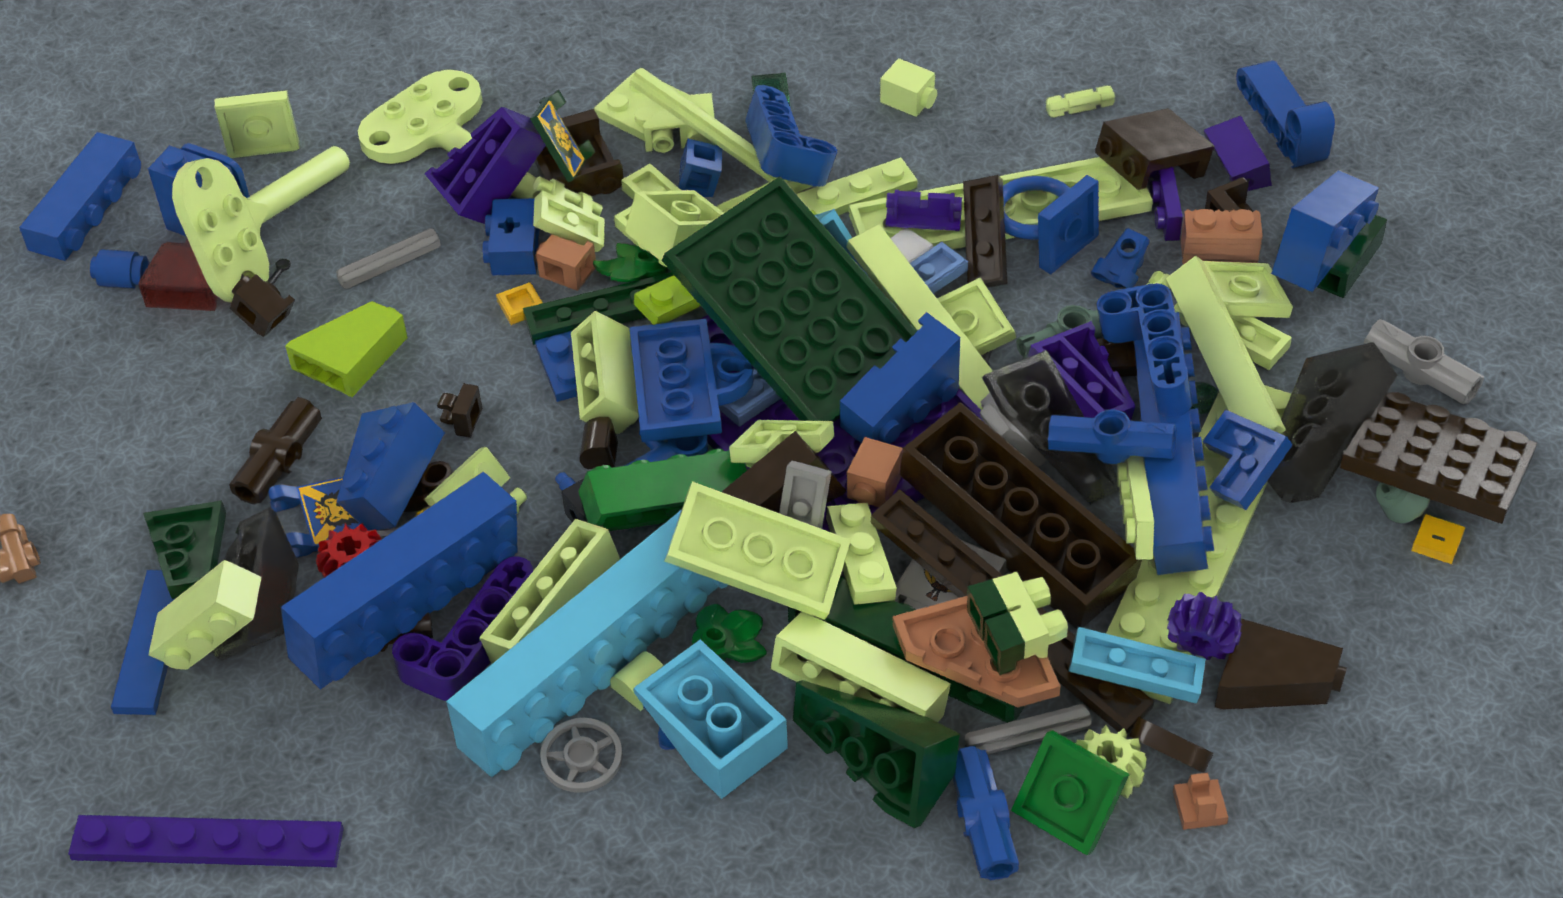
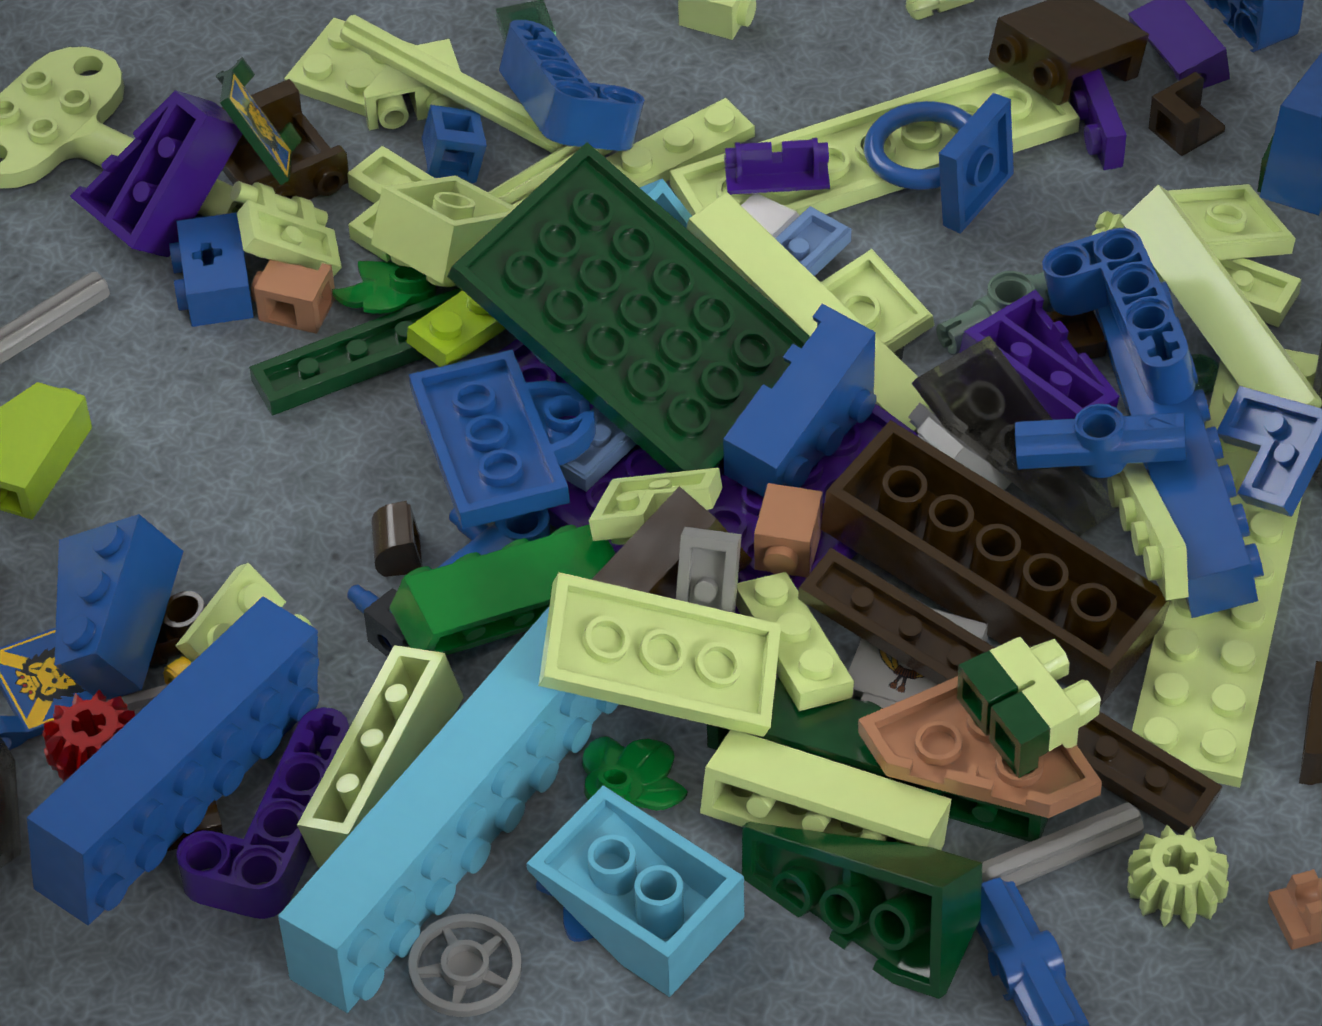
camera: 10 degrees left, 0 degrees up
dark brown tile [437,383,483,438] -> none
yellow tile [496,282,543,325] -> none
blue plate [535,331,577,402] -> none
yellowish green brick [571,311,639,434] -> none
yellowish green brick [610,651,664,711] -> none
dark brown tile [963,175,1008,288] -> none
green plate [1011,730,1130,855] -> none
medium azure plate [1068,627,1206,704] -> none
blue plate [1091,228,1150,288] -> none
dark brown beam [1129,717,1214,773] -> none
dark purple gear [1167,592,1242,660] -> none
nougat brick [1181,209,1263,264] -> none

